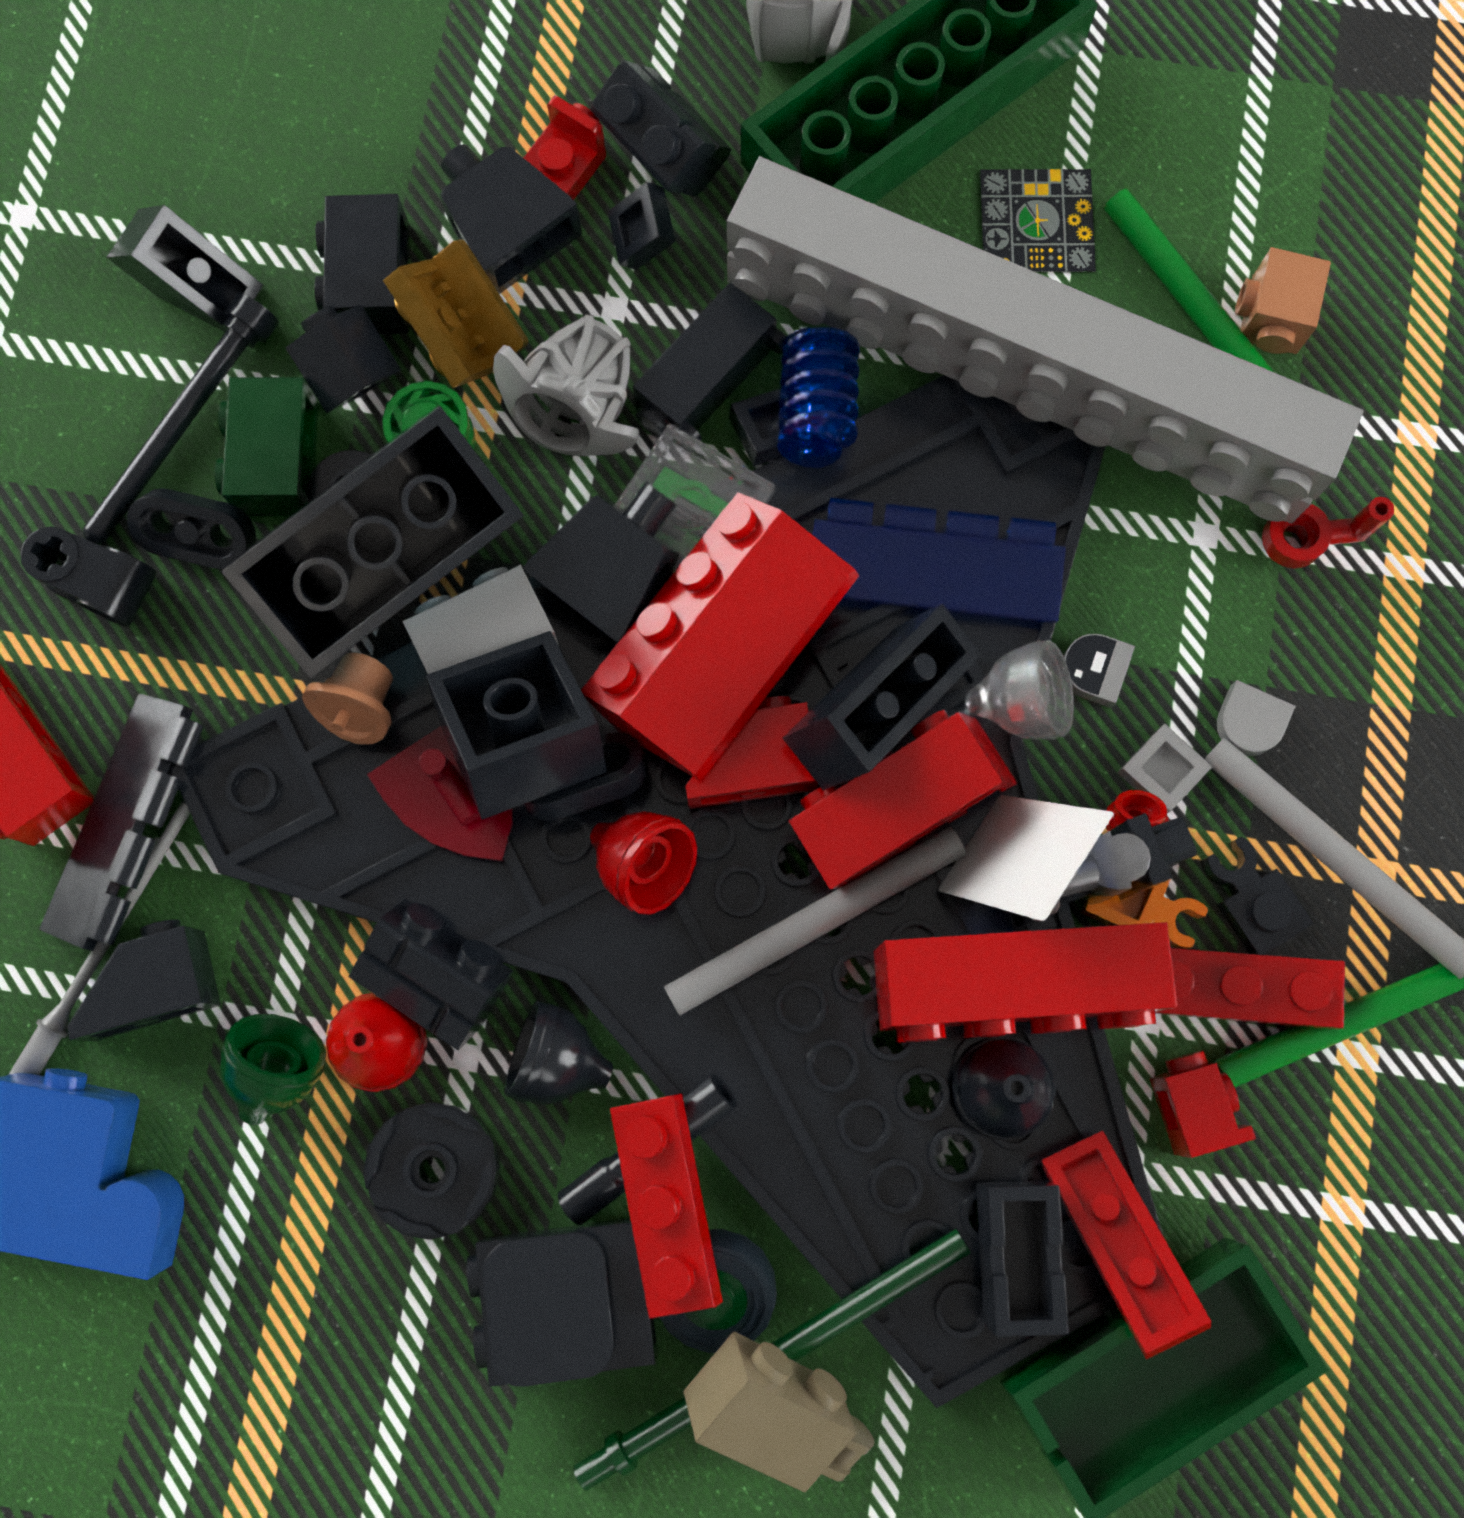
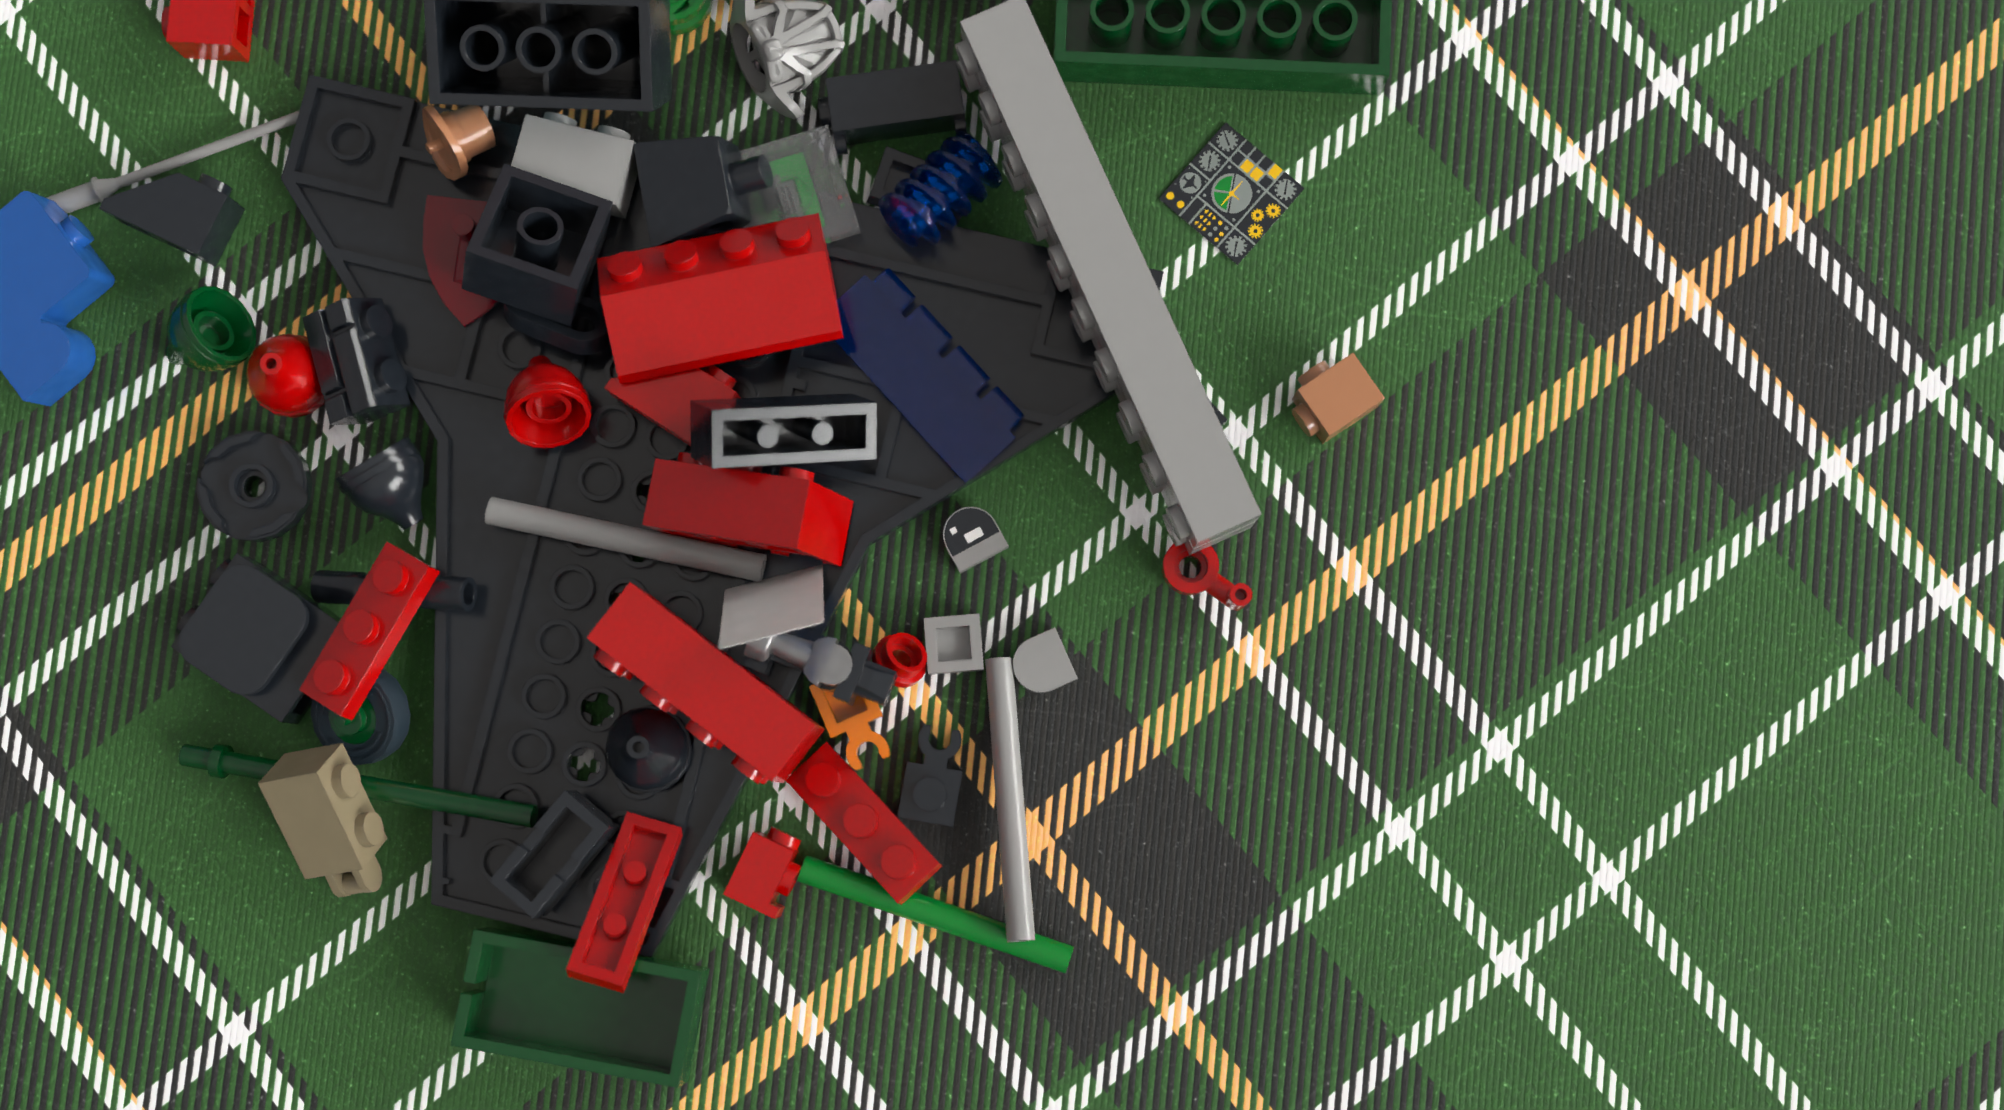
camera: 45 degrees right, 5 degrees up
black windscreen [39,694,204,951] -> none
clear helmet [966,640,1074,740] -> none
green piece [1104,188,1274,372] -> none

